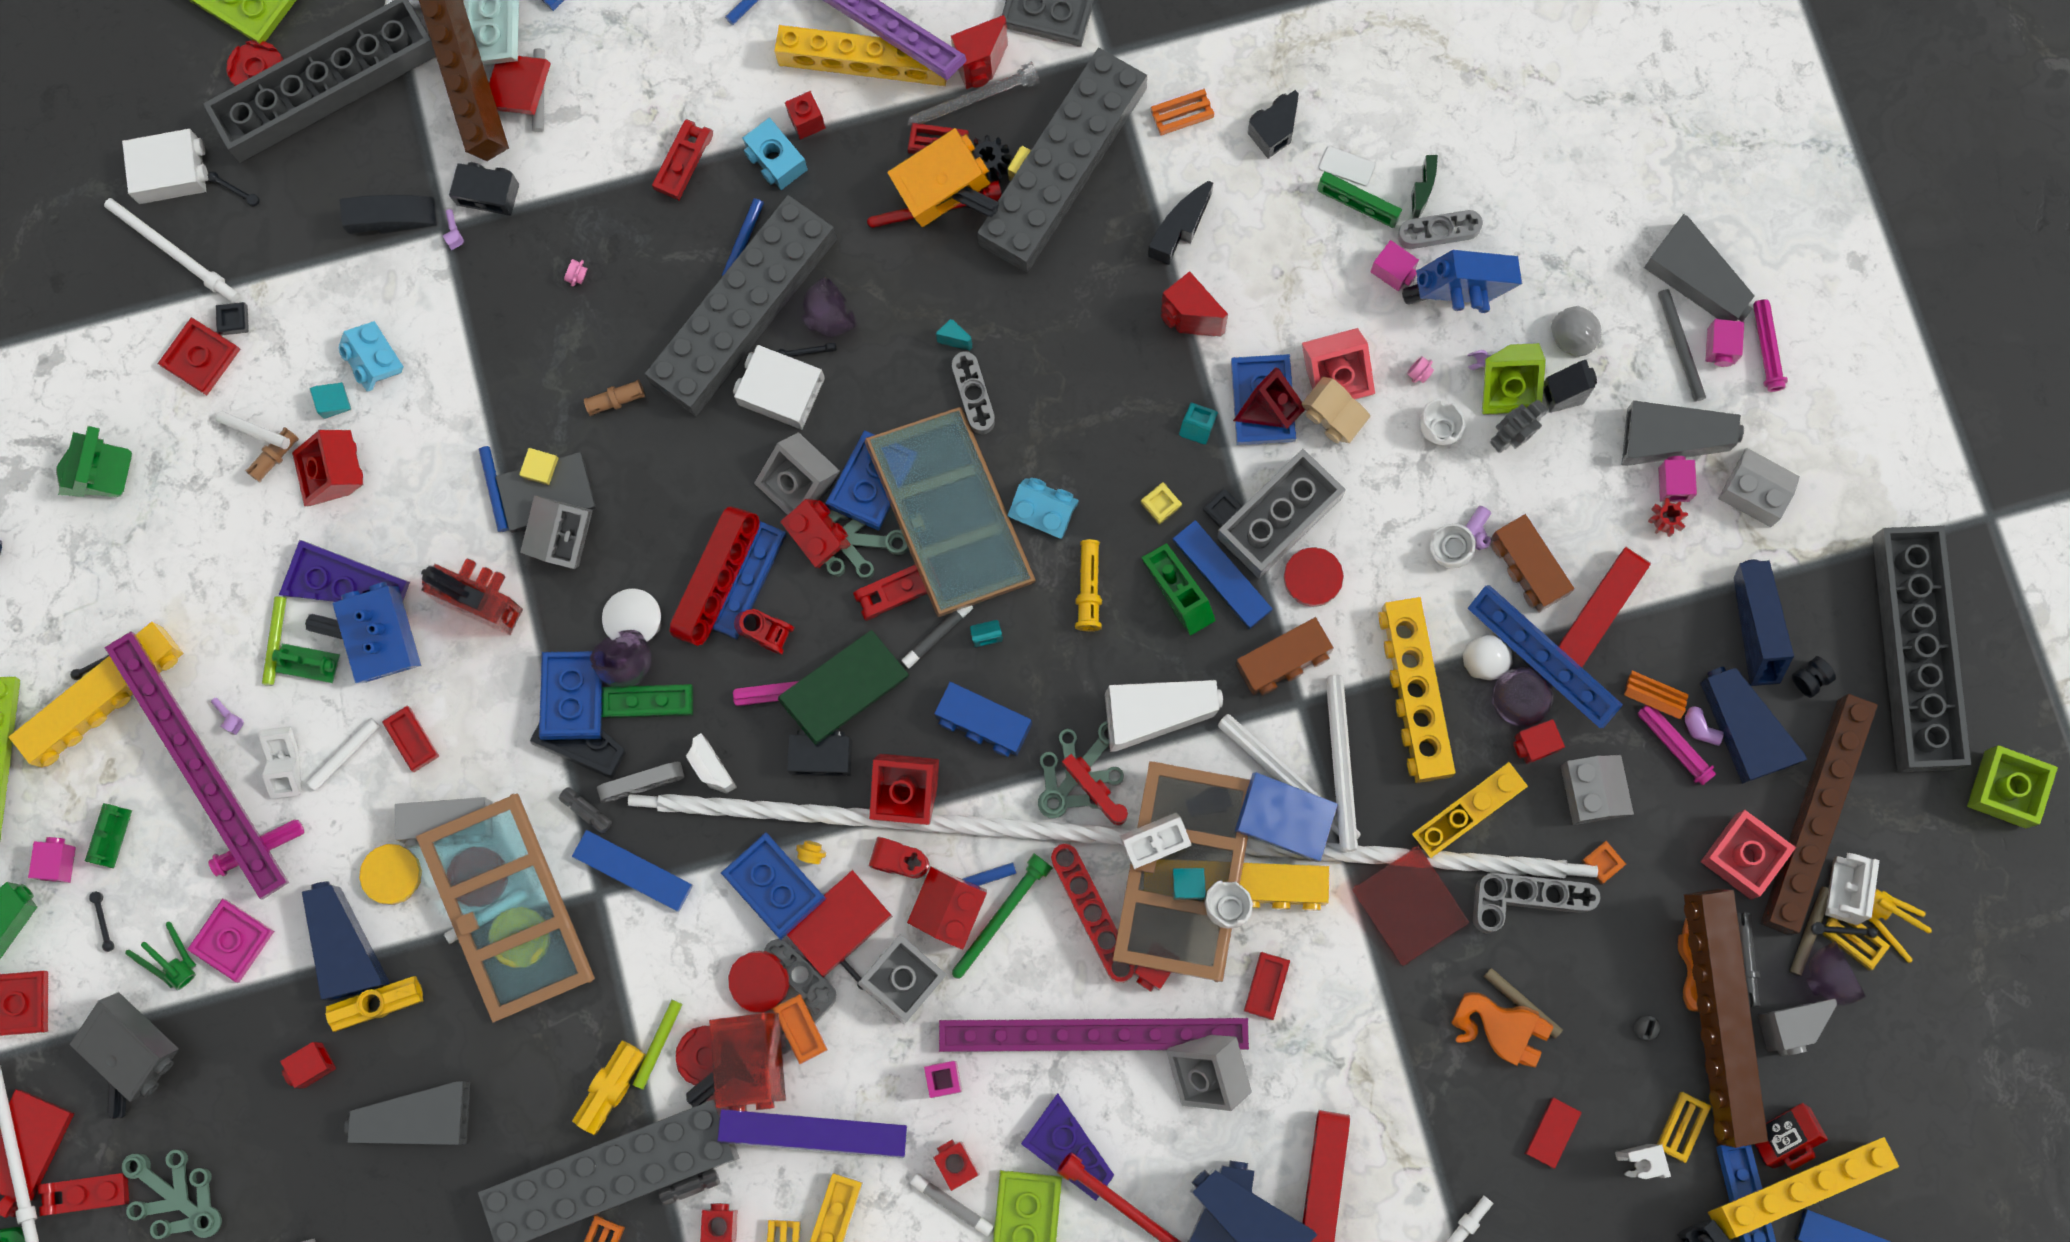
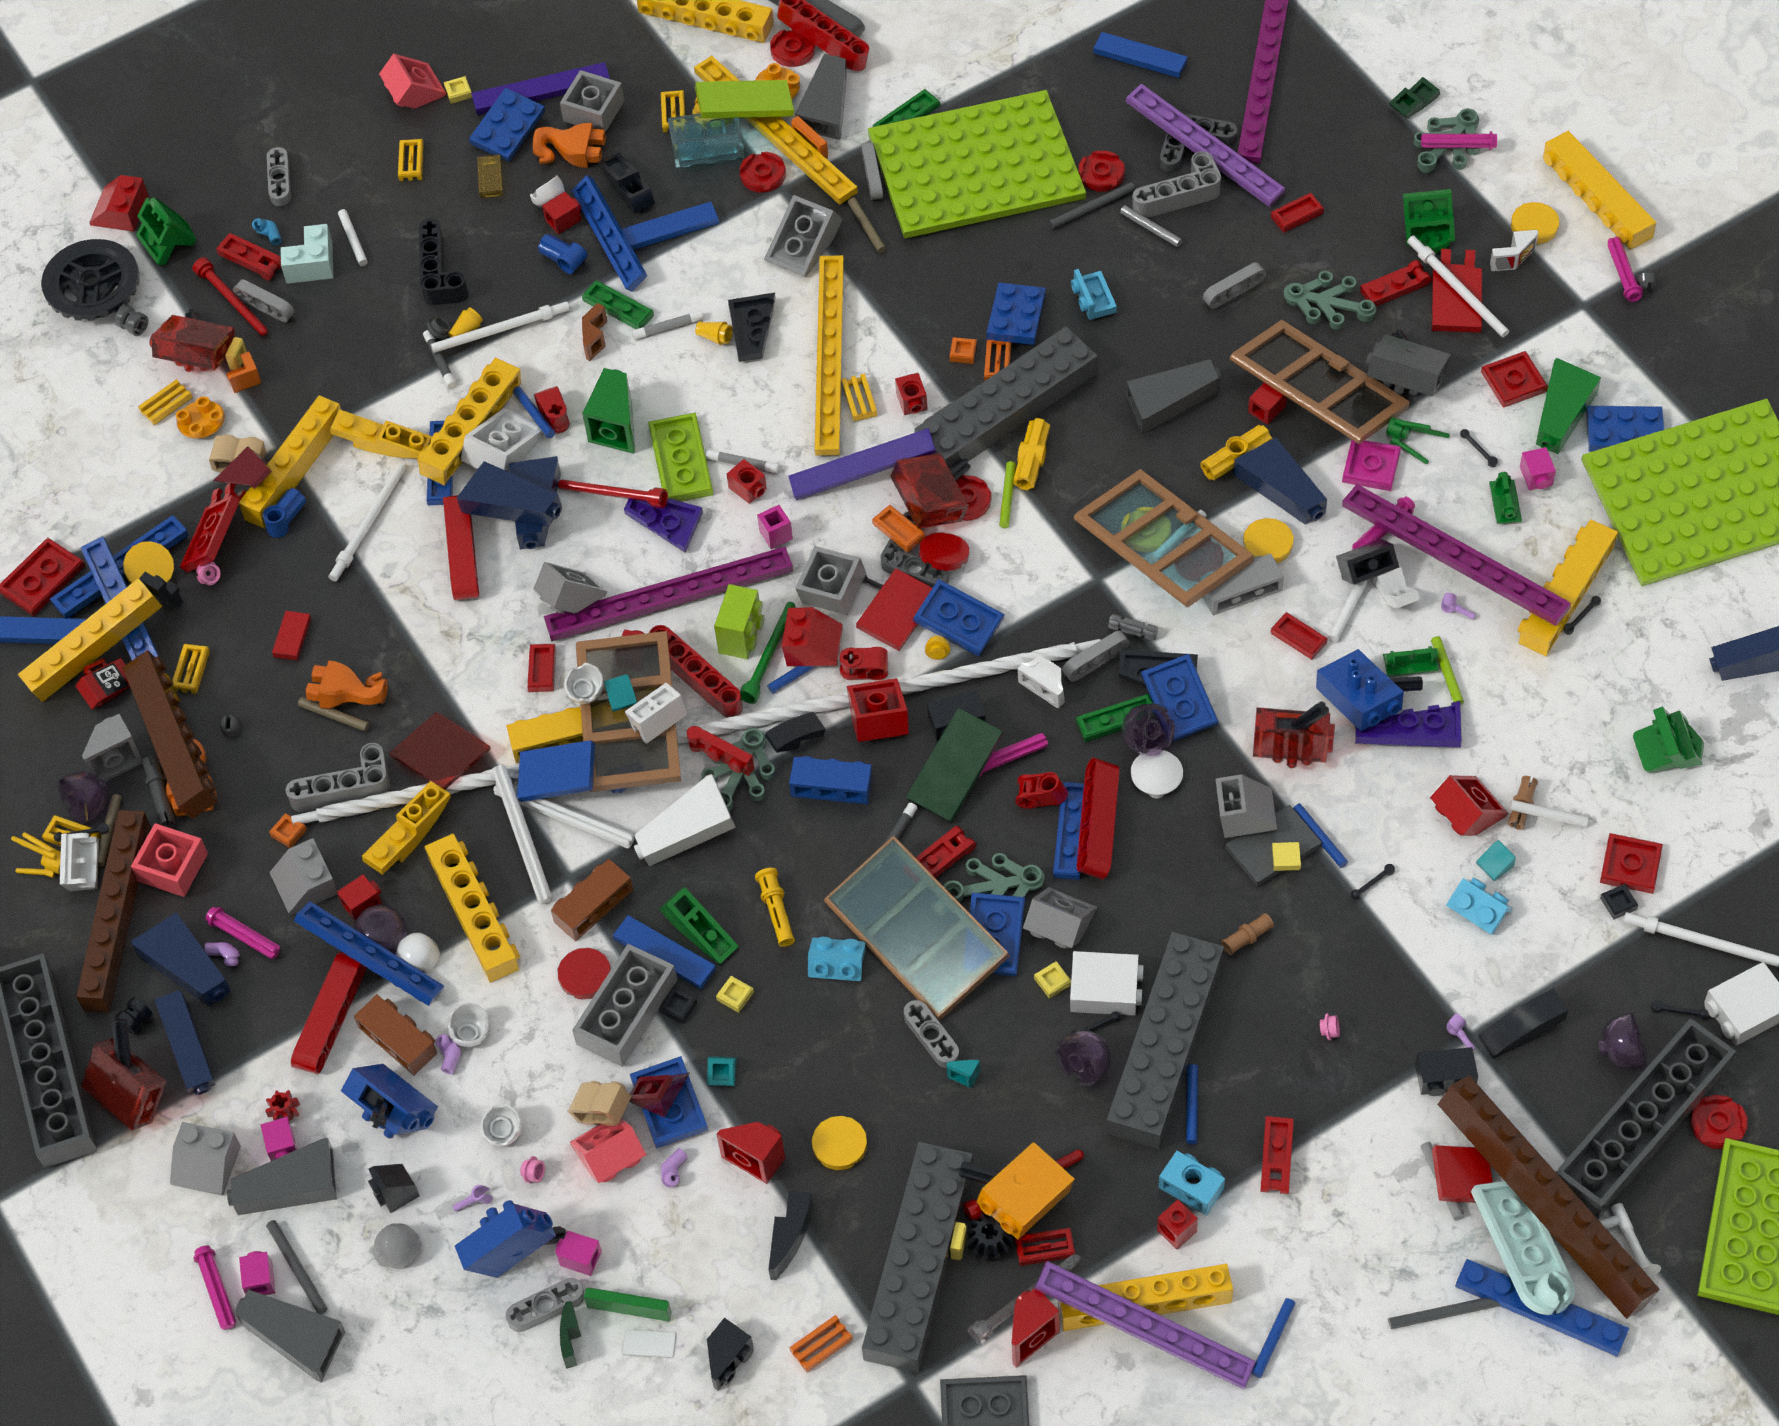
camera: 160 degrees right, 20 degrees down
blue tile [572,830,693,912] -> none
red bracket [780,499,851,568] -> none
teal slope [970,620,1003,648] -> none
lime slope [1482,343,1546,414] -> none
dark grey gear [1490,400,1548,453] -> none
white hinge [1615,1144,1671,1179] -> none
orange tile [1624,670,1689,719] -> none
none -> clear red piece [81,1019,167,1131]
none -> blue piece [341,1064,438,1139]
none -> lavender arm [660,1148,688,1187]
none -> lime brick [714,584,765,659]
none -> black slope [765,712,826,753]
none -> yellow tile [812,1116,867,1170]
none -> light yellow tile [1034,961,1071,999]
none -> door [1229,320,1410,444]
none -> black brick [1336,539,1399,585]
none -> black hinge [1351,864,1395,900]
none -> clear purple cylinder [1598,1013,1647,1070]

